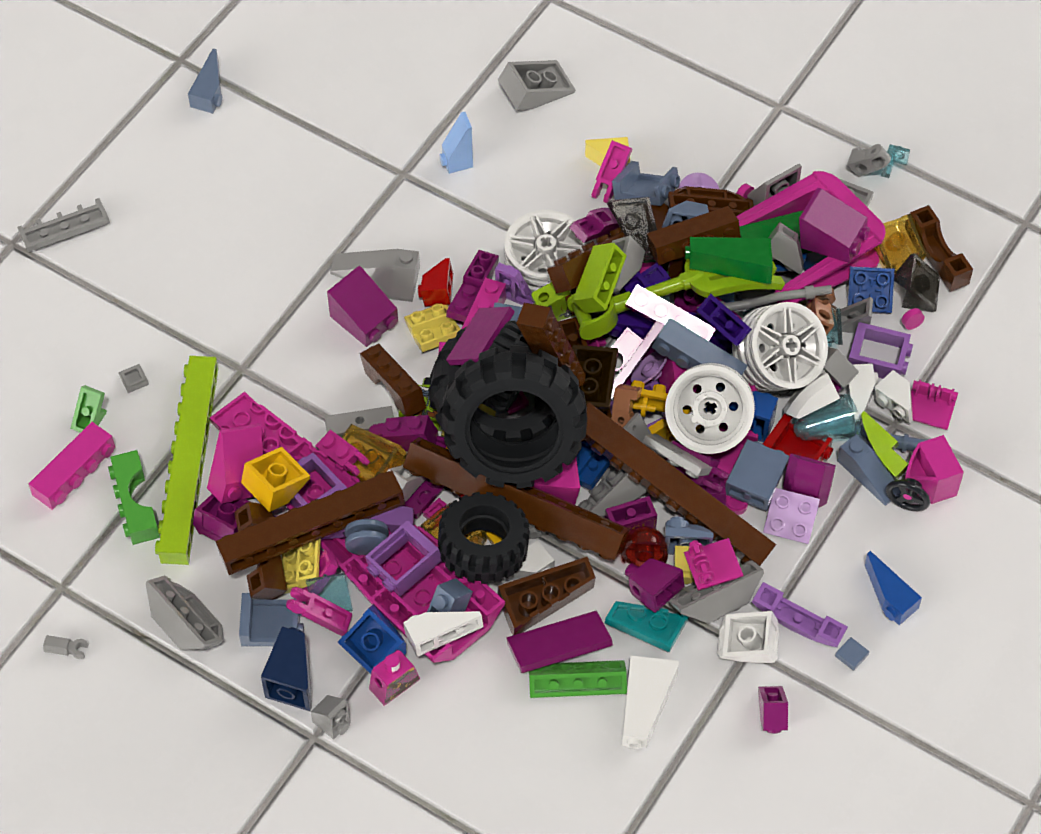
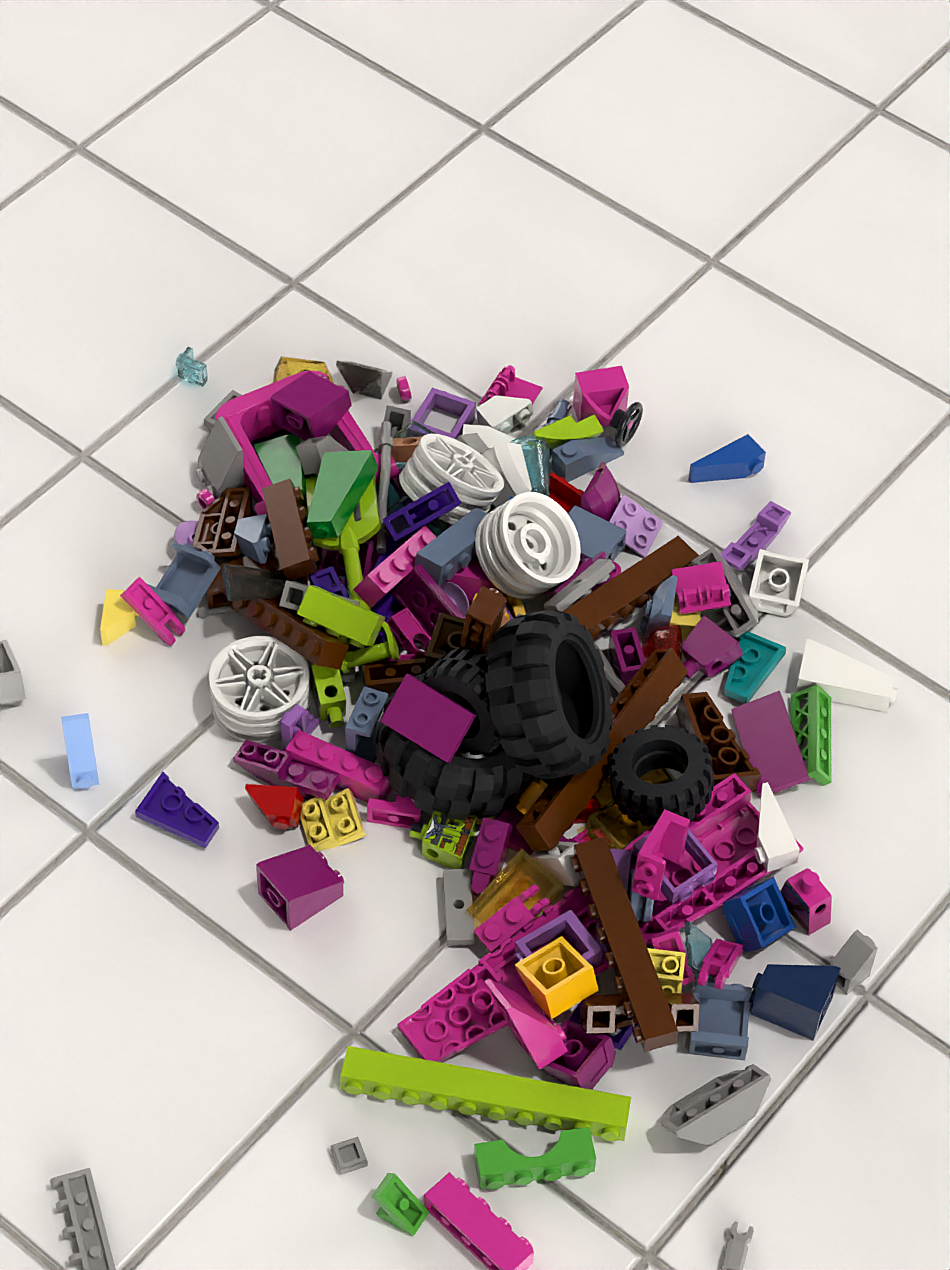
camera: 85 degrees left, 5 degrees down
light grey wedge [330,249,420,302] -> none
reddish brown arch [360,343,426,417] -> none
sand blue slope [427,578,473,612] -> none
magenta slope [569,208,624,243] -> none
magenta slope [758,686,788,734] -> none
sand blue tile [835,637,870,671] -> none
light grey leg [847,144,891,177] -> none
blue tile [847,266,895,313] -> none
reddish brown arch [907,205,973,292] -> none
none -> dark purple wing [135,771,219,848]
none -> dark pink panel [631,809,690,901]

